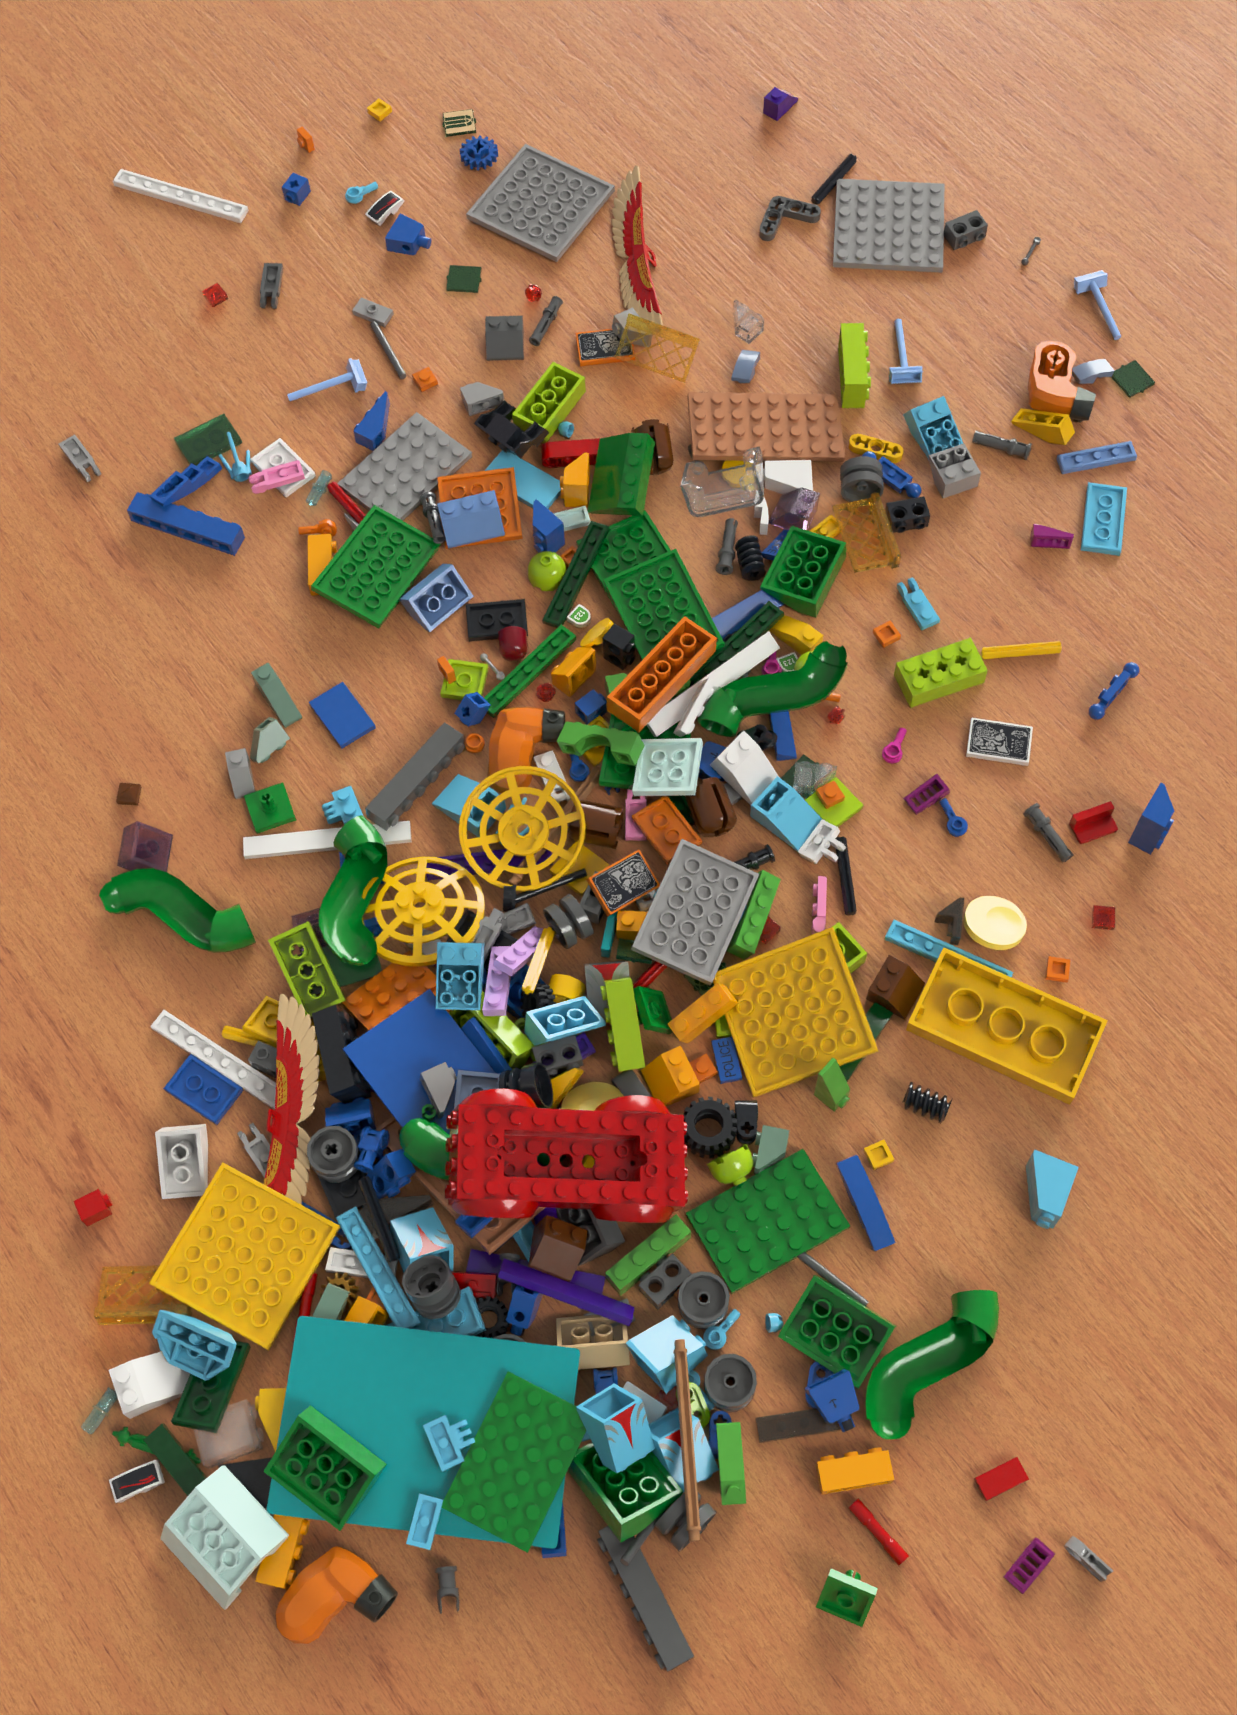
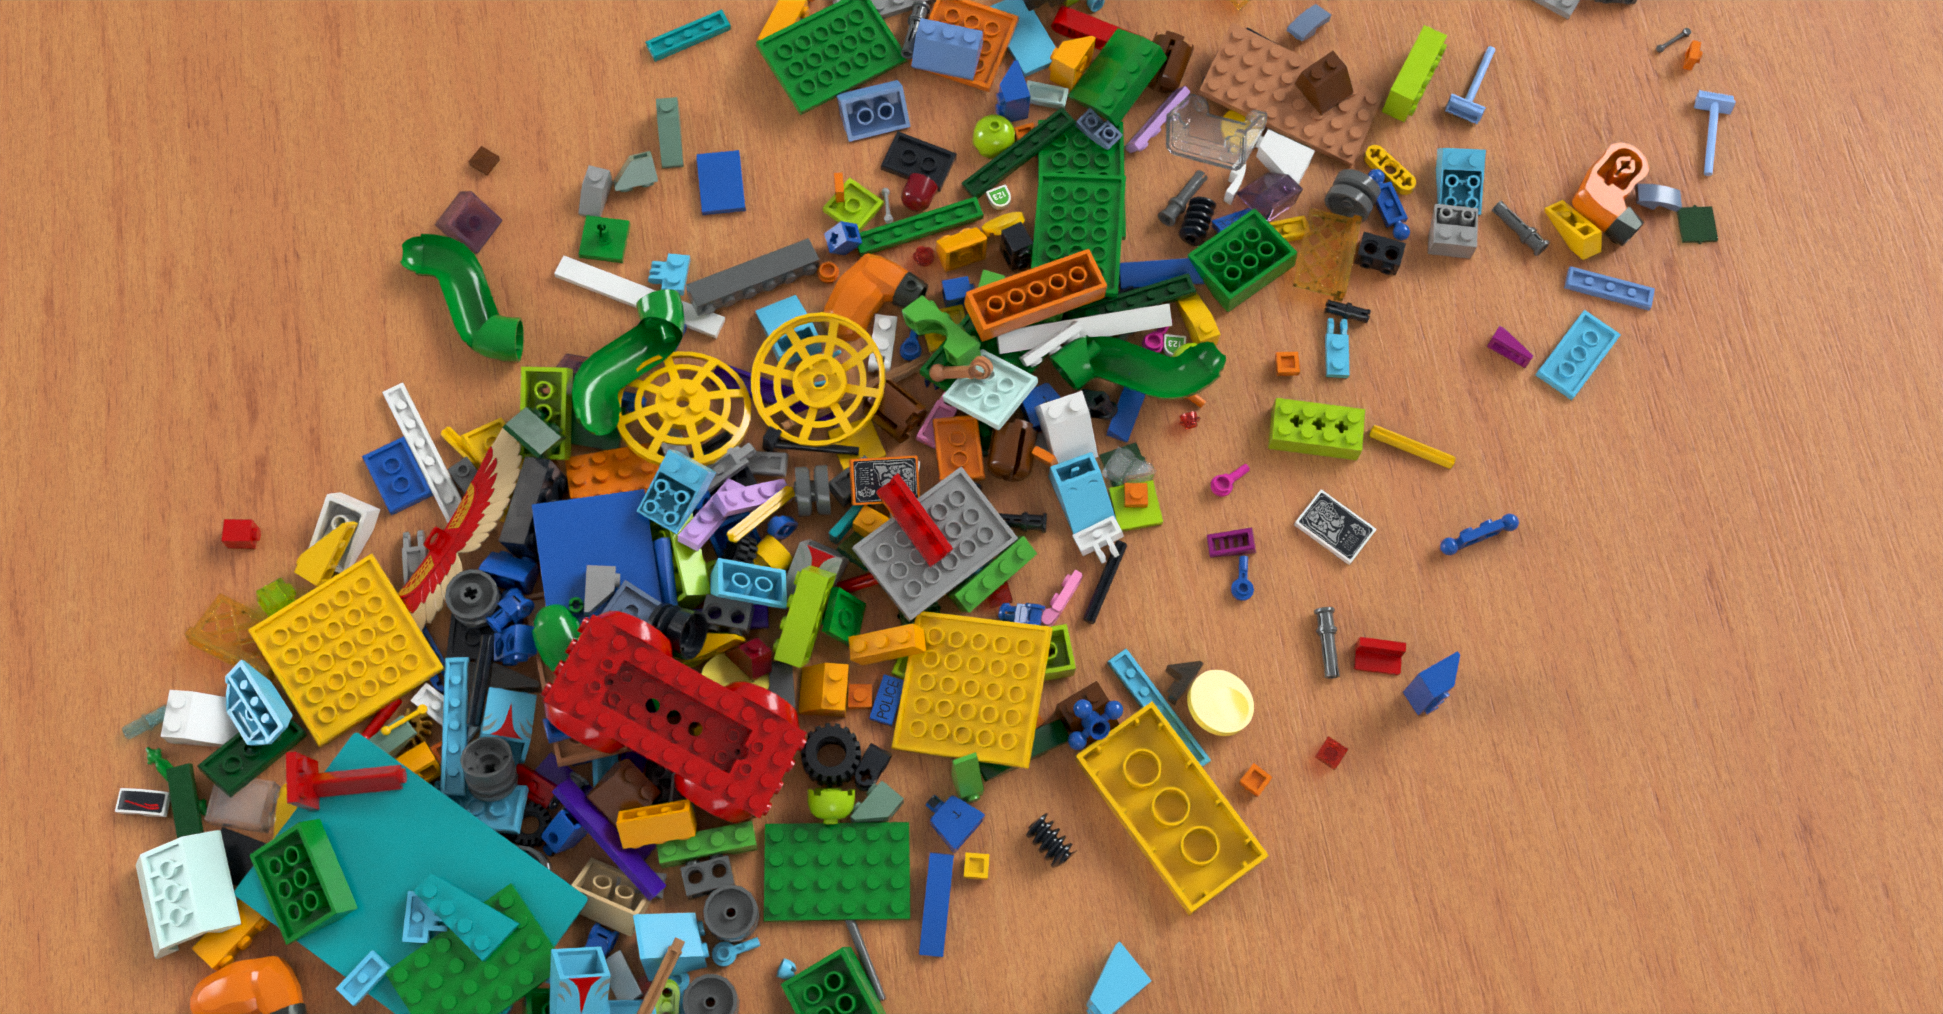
camera: 20 degrees right, 5 degrees up
none -> clear neon green brick [256,578,296,617]
none -> red piece [286,752,407,811]
none -> yellow slope [294,521,358,586]
none -> yellow hinge [381,704,428,736]
none -> teal wing [413,873,521,962]
none -> slope [502,407,566,459]
none -> light orange brick [616,799,697,849]
none -> teal tile [645,9,731,62]
none -> dark red slope [725,637,772,681]
none -> blue plate [767,516,798,539]
none -> red fence [876,473,953,568]
none -> blue torso [925,795,985,854]
none -> nougat piece [929,356,993,382]
none -> blue connector [998,603,1046,626]
none -> orange tile [1032,446,1058,467]
none -> blue piece [1068,699,1123,750]
none -> sand blue slope [1075,108,1123,150]
none -> lavender plate [1124,86,1190,153]
none -> reddish brown slope [1294,51,1354,116]
none -> black pin [1324,299,1371,323]
none -> orange plate [1683,40,1703,70]

